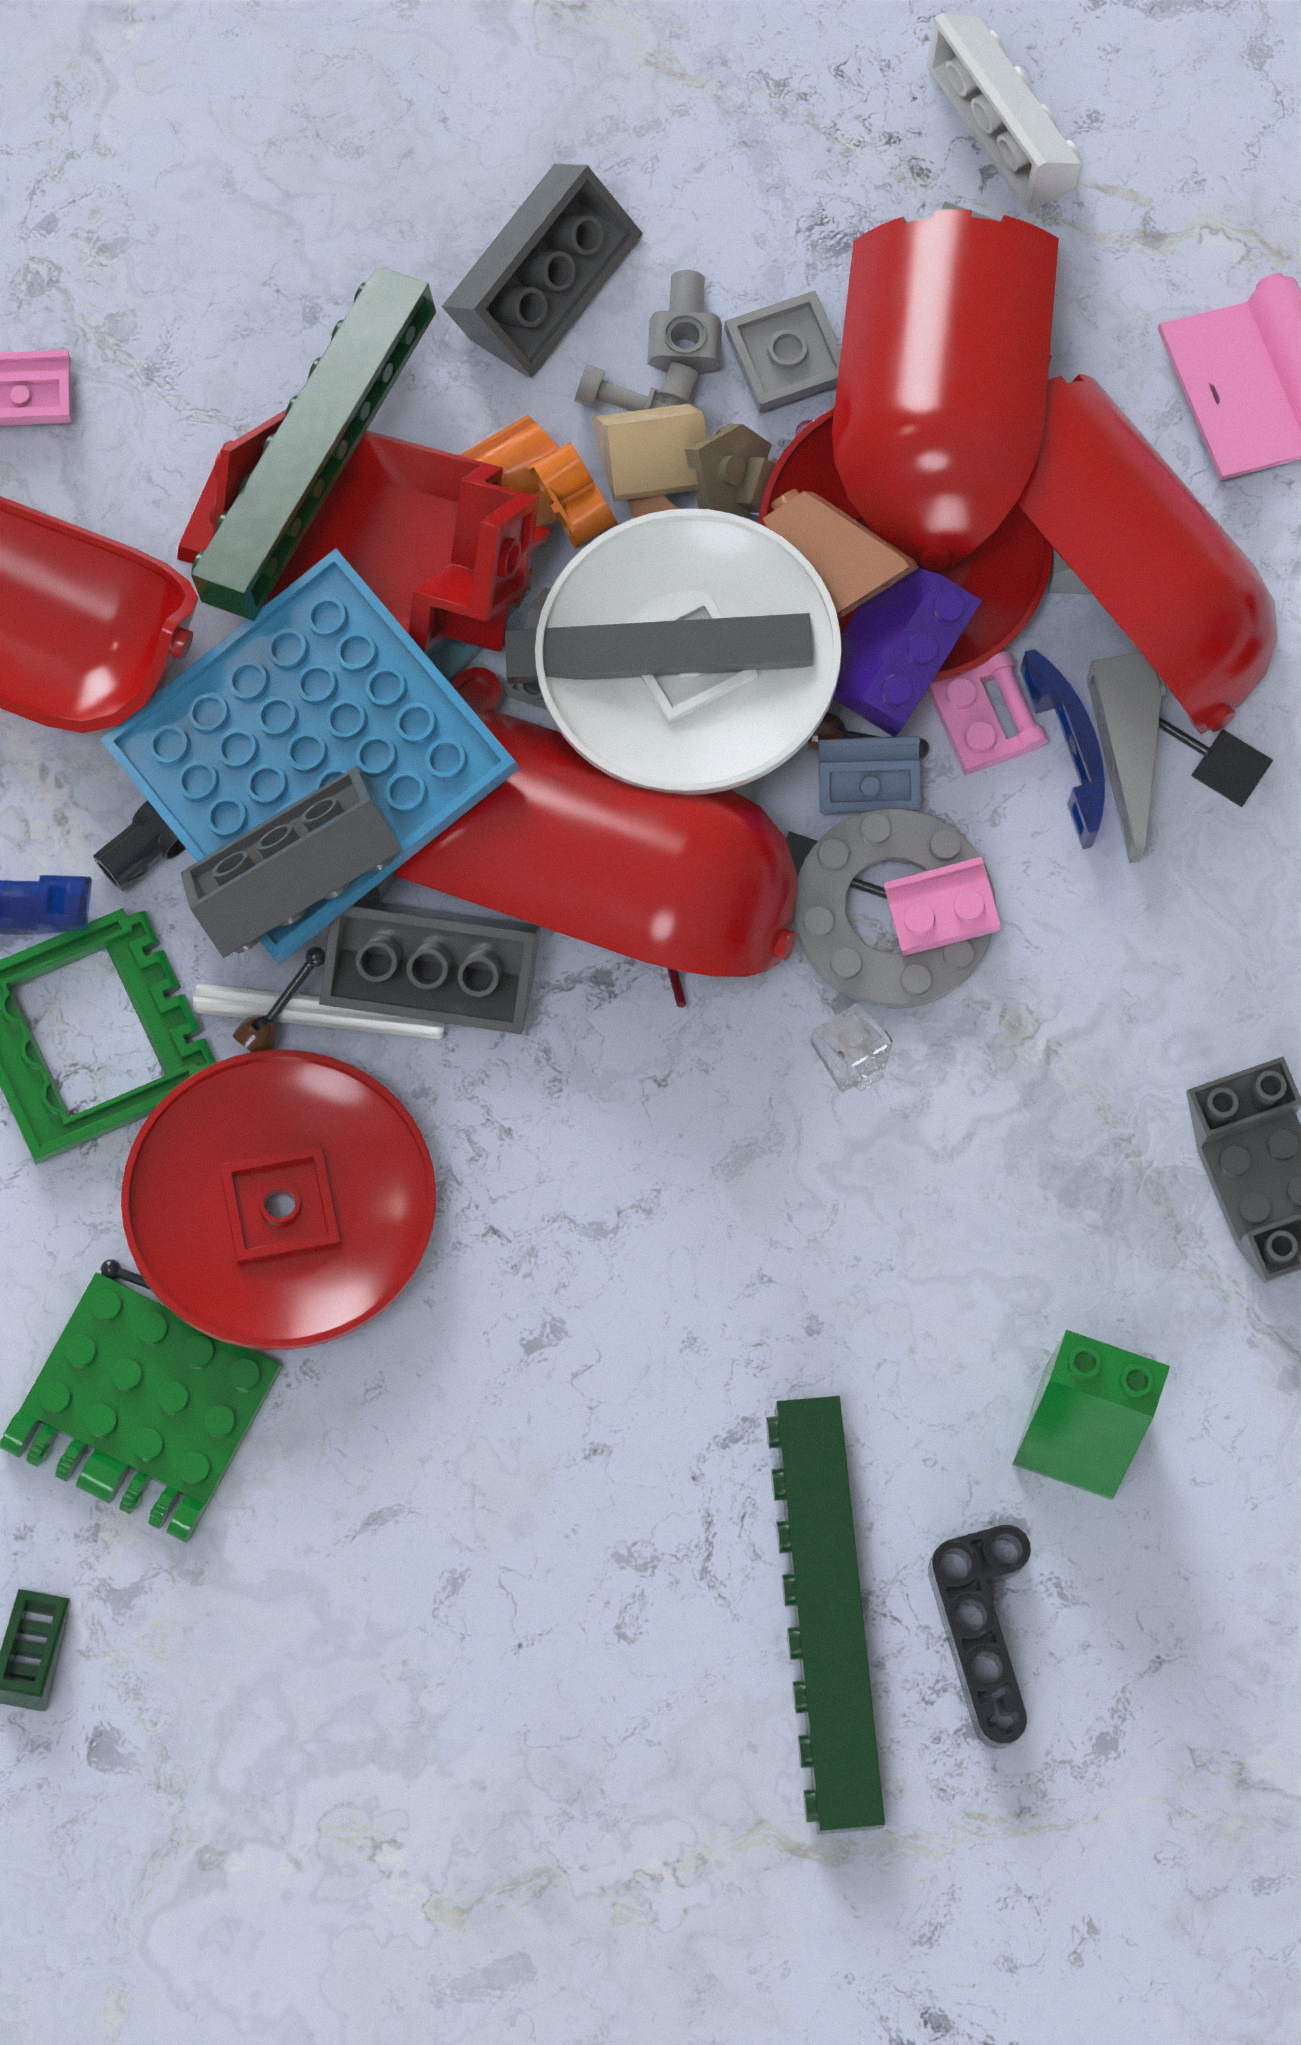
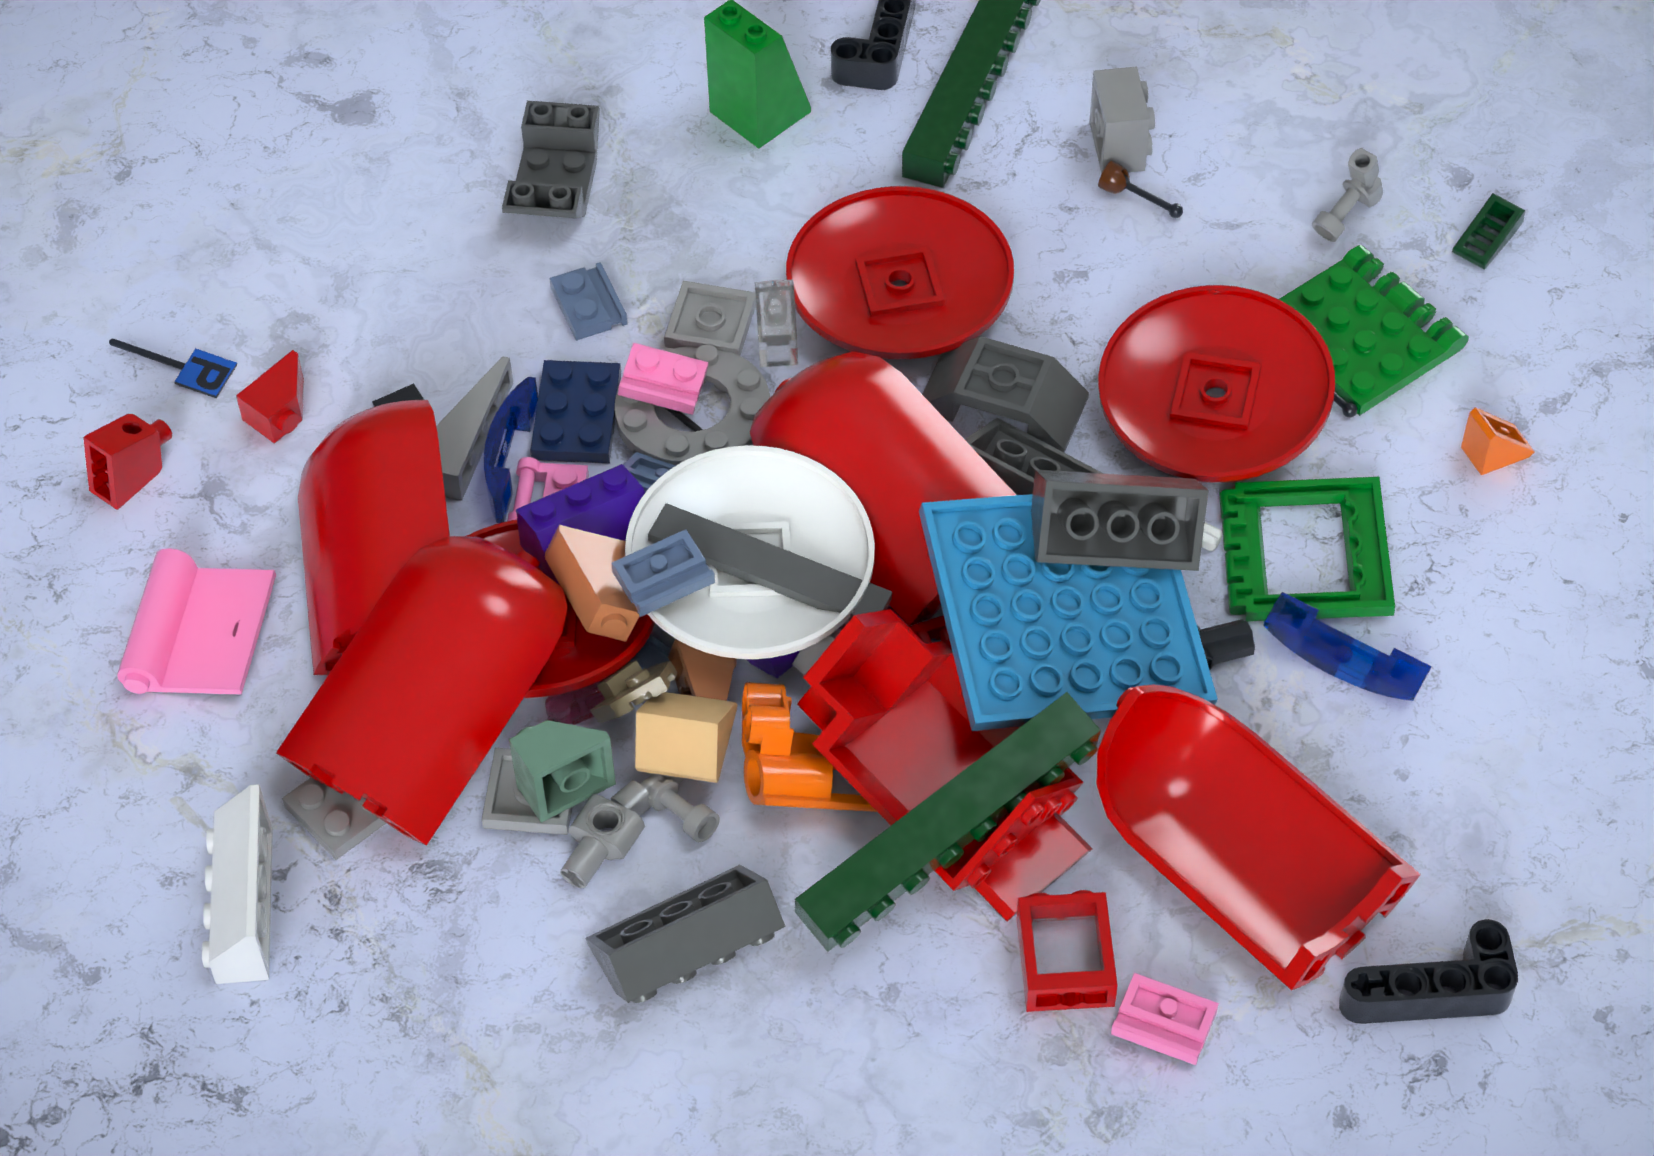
camera: 150 degrees left, 20 degrees down
none -> sand green slope [509,720,616,823]
none -> dark blue plate [530,360,621,463]
none -> sand blue plate [549,262,628,341]
none -> sand blue plate [611,529,715,617]
none -> light grey plate [664,281,757,356]
none -> red dish [786,186,1014,359]
none -> dark grey slope [922,336,1089,453]
none -> red window [1016,890,1118,1012]
none -> light grey brick [1089,66,1155,174]
none -> hinge [1098,161,1183,218]
none -> light grey bar [1312,148,1383,242]

